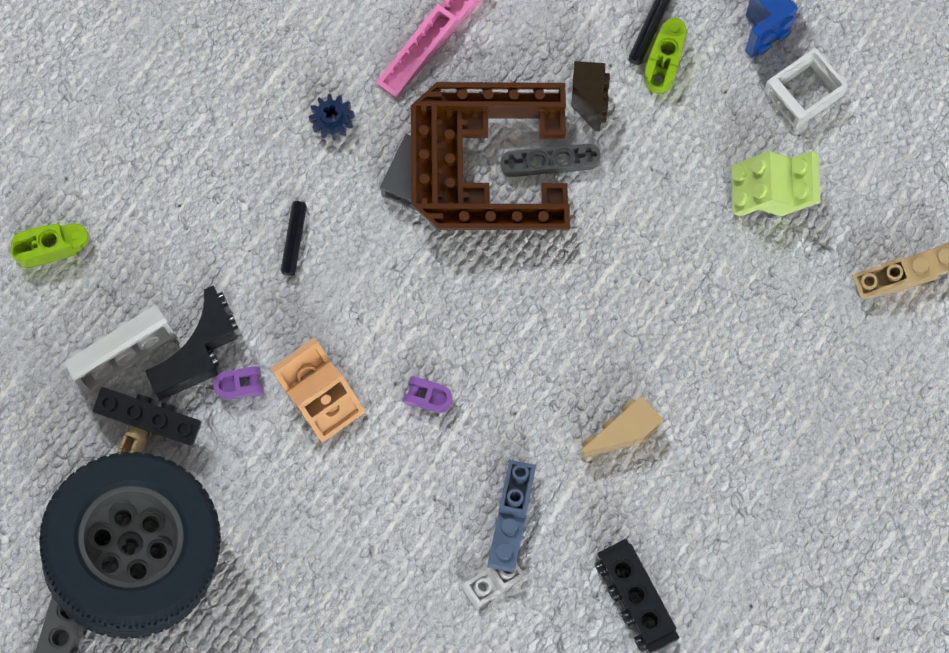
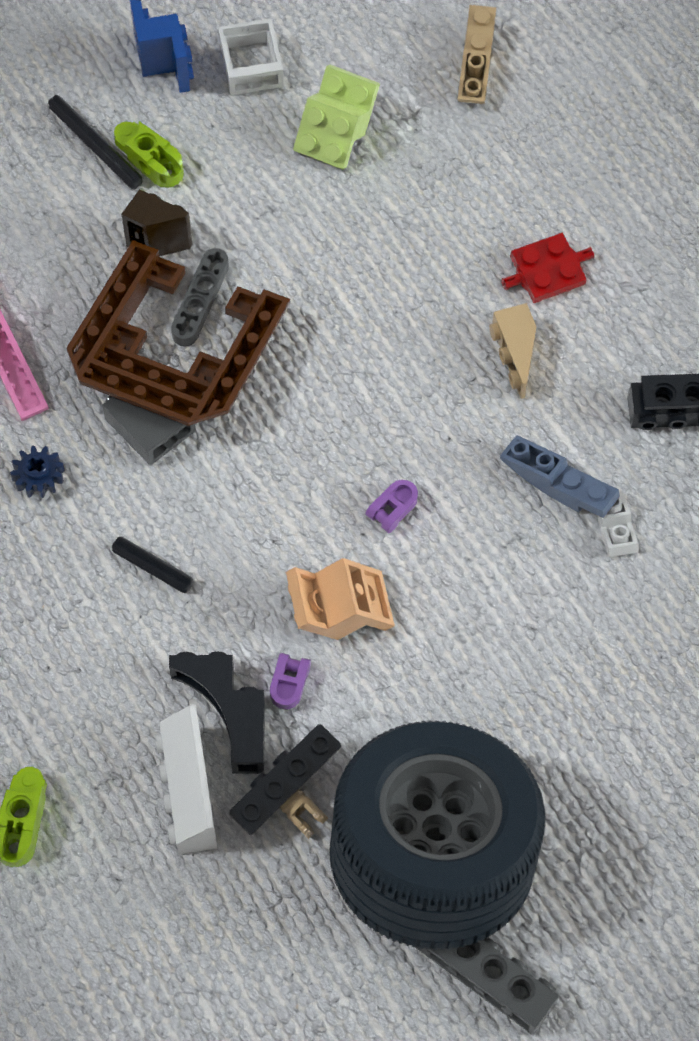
camera: 70 degrees left, 10 degrees down
none -> red plate [501,232,594,303]

